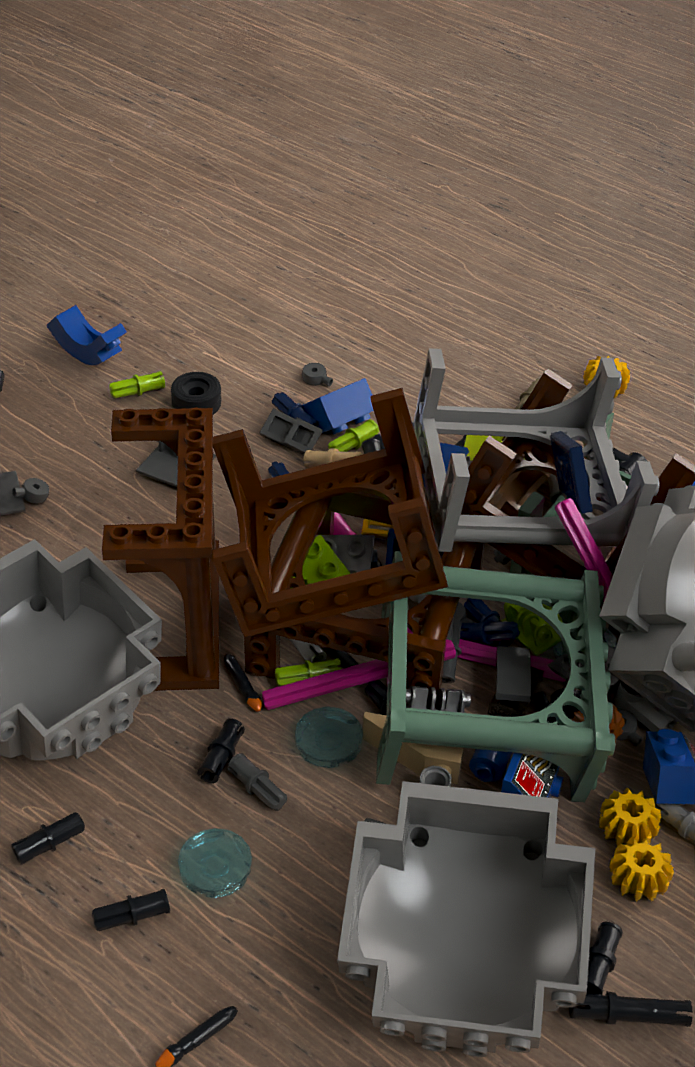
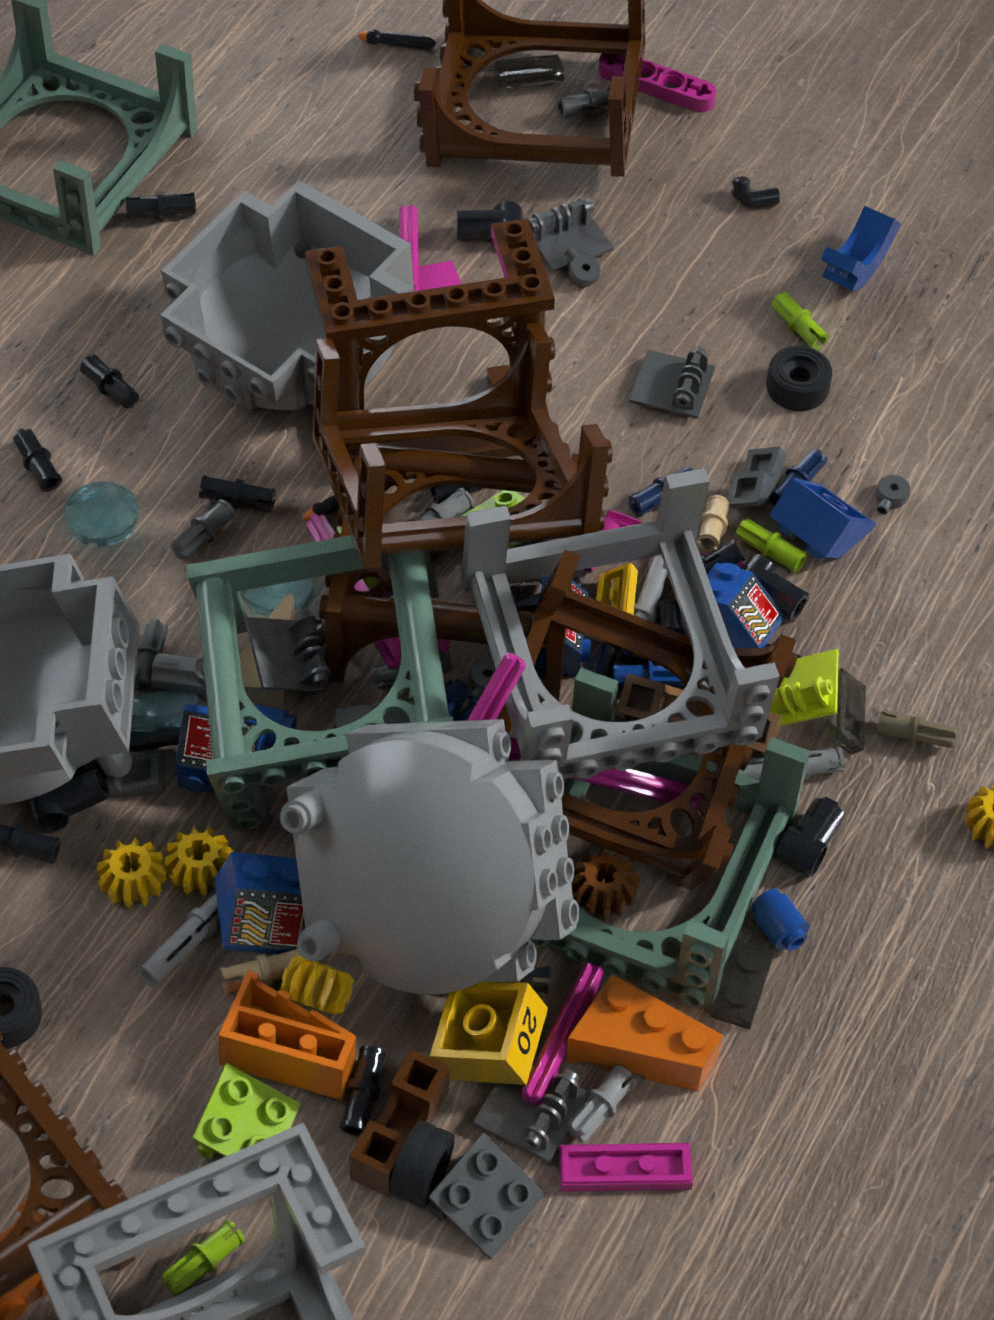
camera: 80 degrees right, 10 degrees up
dark blue tile [550,431,593,514] -> none

